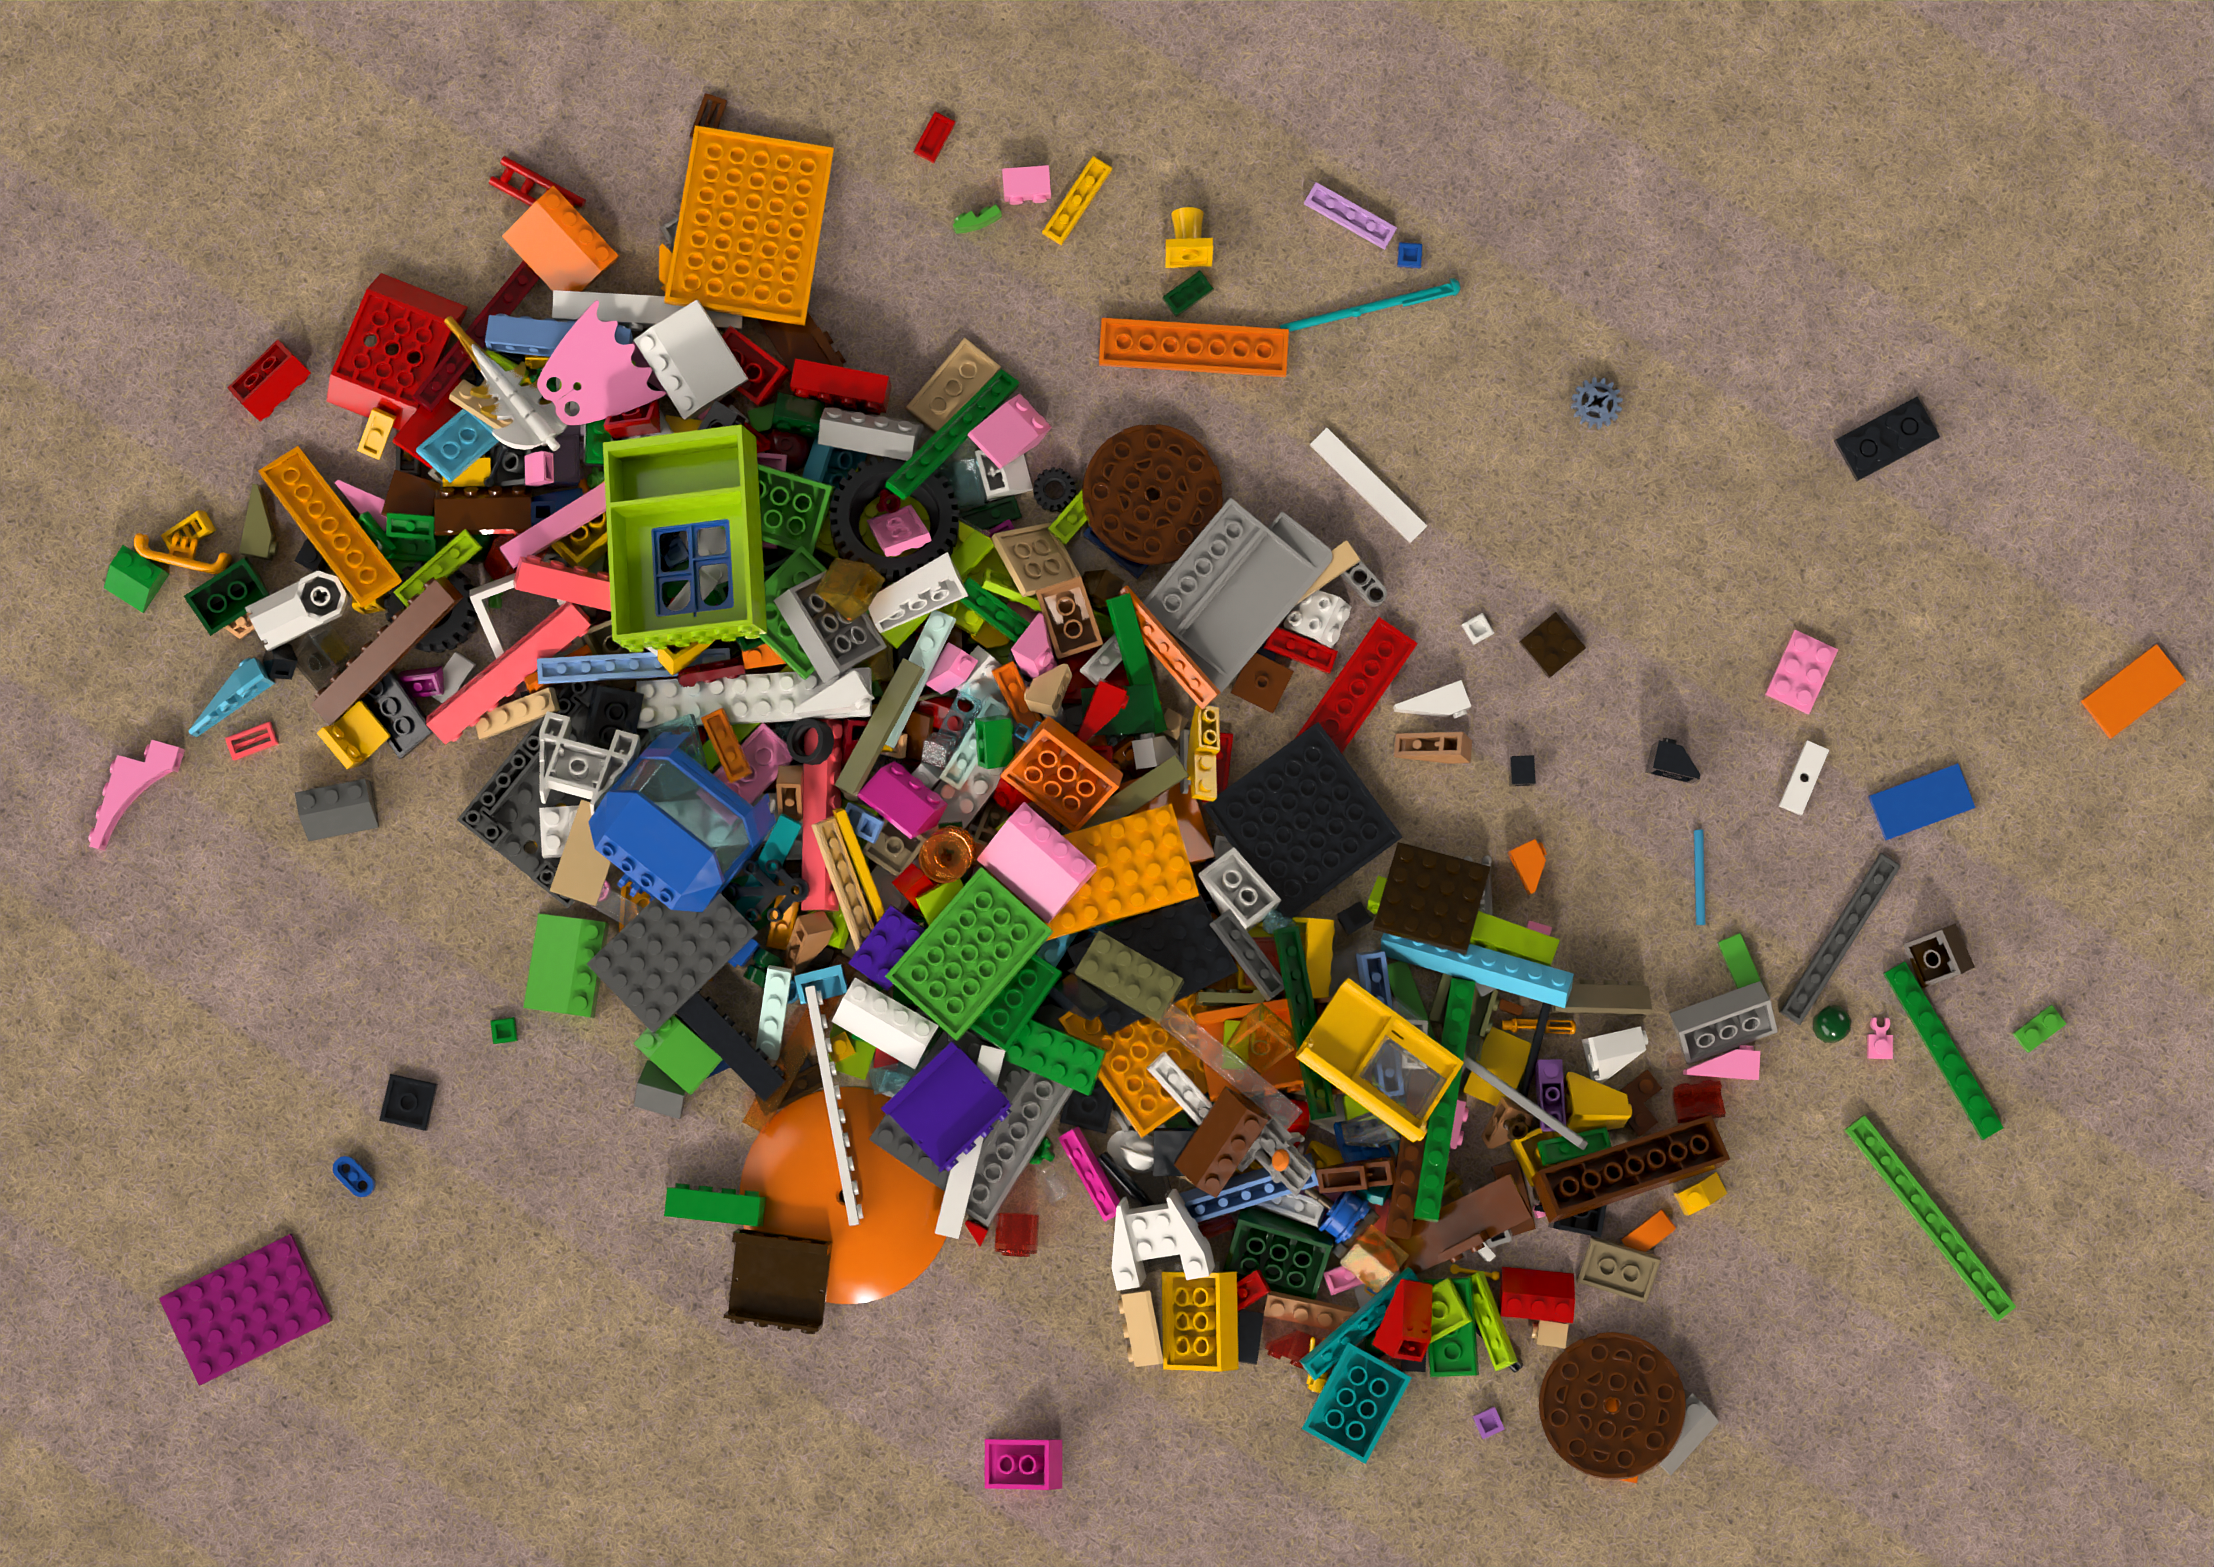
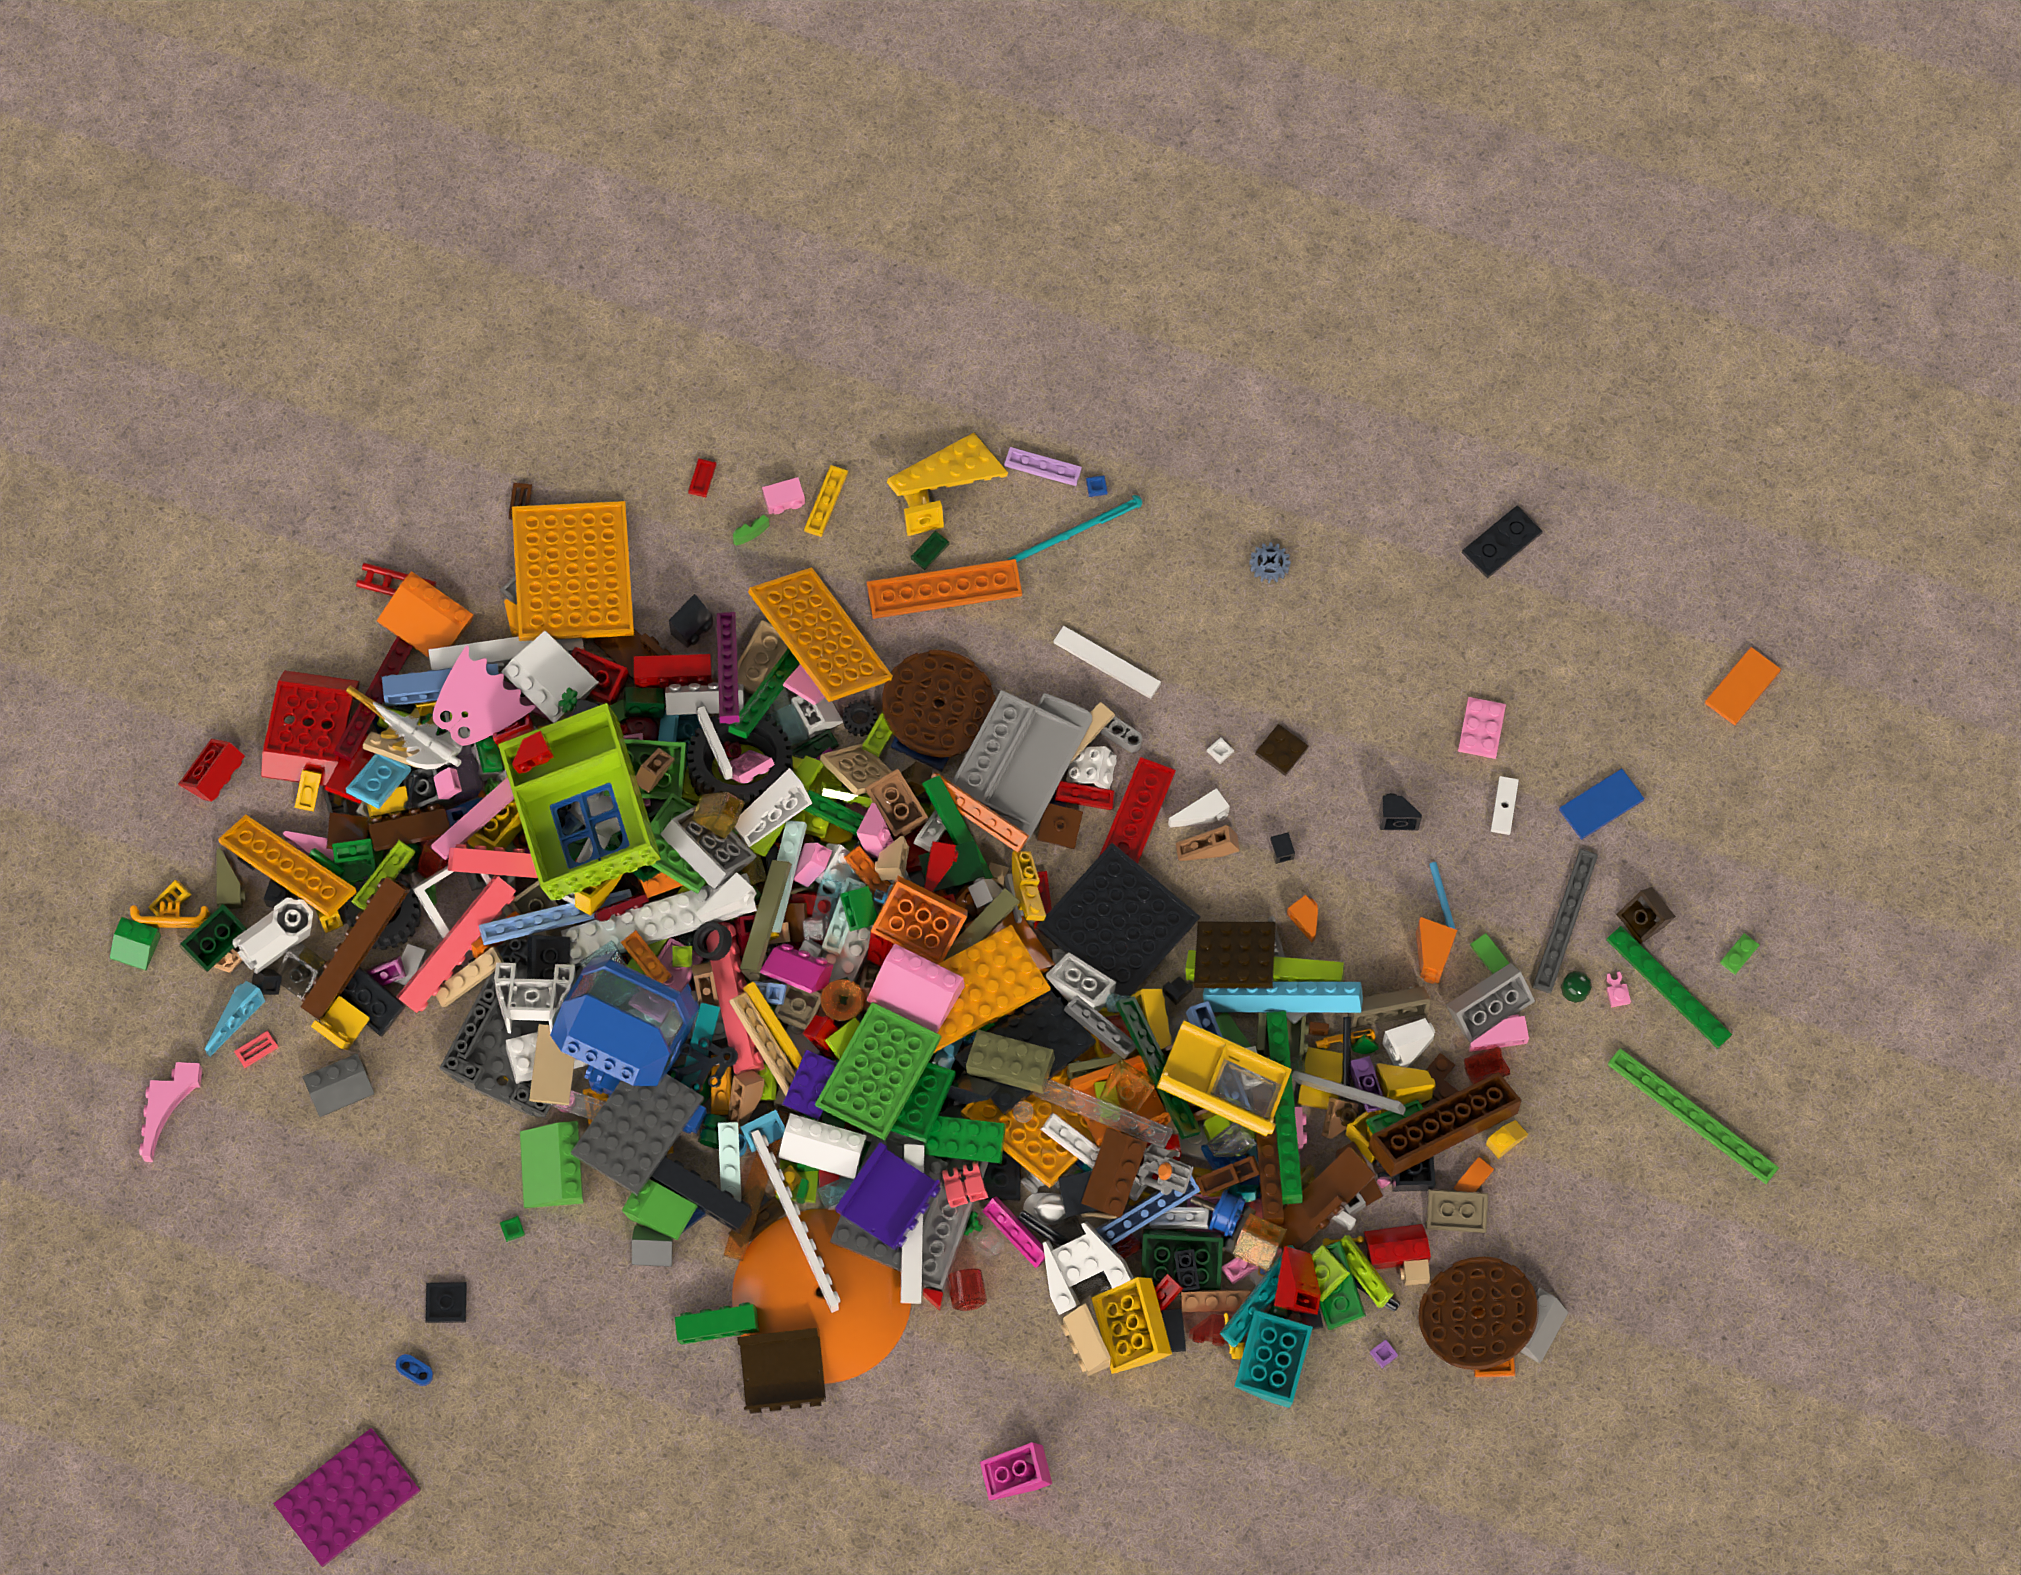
camera: 15 degrees left, 15 degrees down
none -> red slope [512,731,554,774]
none -> green plant [558,687,578,713]
none -> medium nougat slope [636,748,675,793]
none -> black slope [669,594,713,648]
none -> lime plate [672,946,692,967]
none -> white tile [698,706,732,780]
none -> magenta plate [717,612,739,724]
none -> light orange plate [748,567,893,702]
none -> green tile [796,1178,809,1204]
none -> yellow wing [887,432,1008,496]
none -> coral legs [942,1161,988,1208]
none -> clear tile [1013,1101,1033,1122]
none -> black slope [1174,1249,1200,1291]
none -> green tile [1351,1034,1379,1054]
none -> orange slope [1416,917,1457,984]

